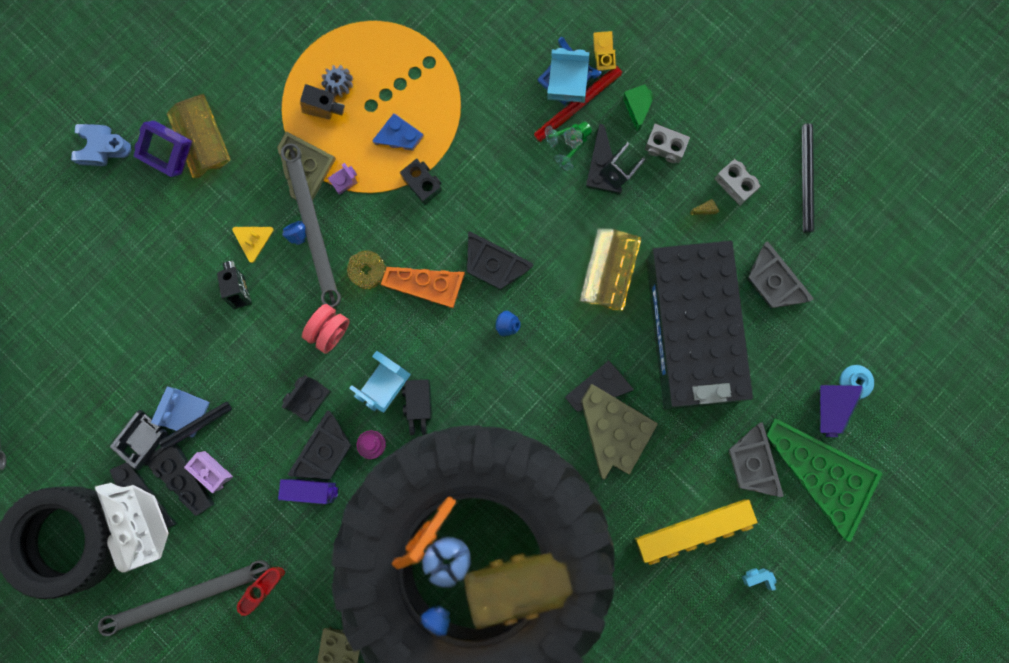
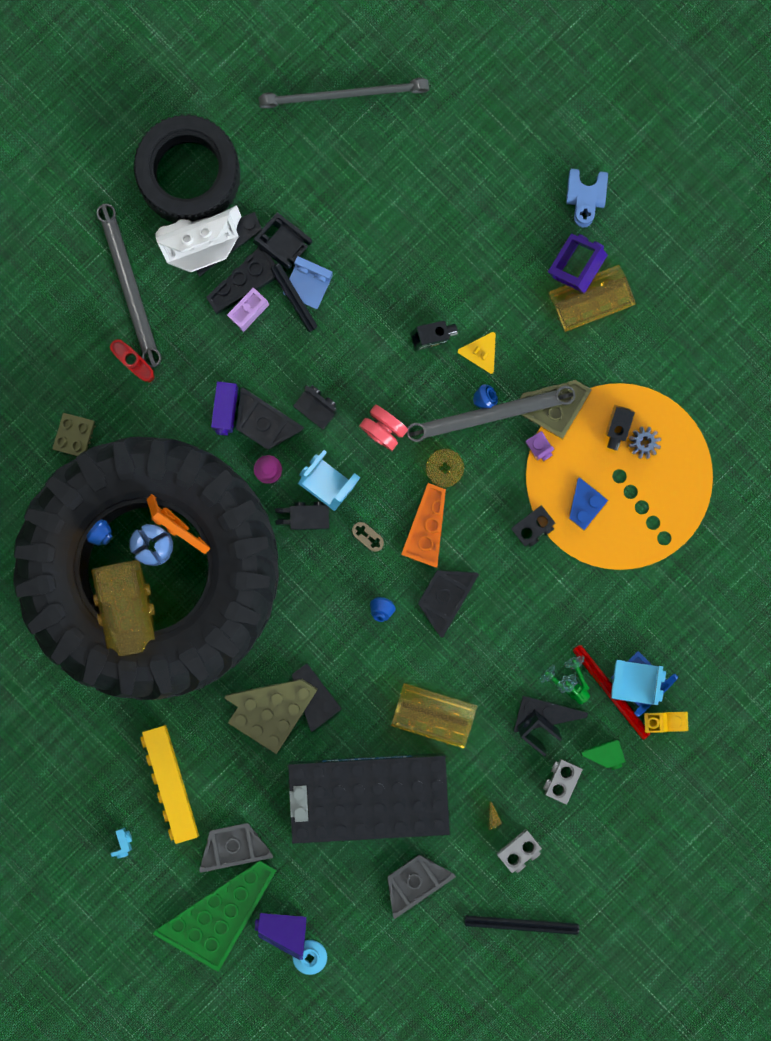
camera: 80 degrees right, 5 degrees up
none -> dark tan beam [352,522,384,552]

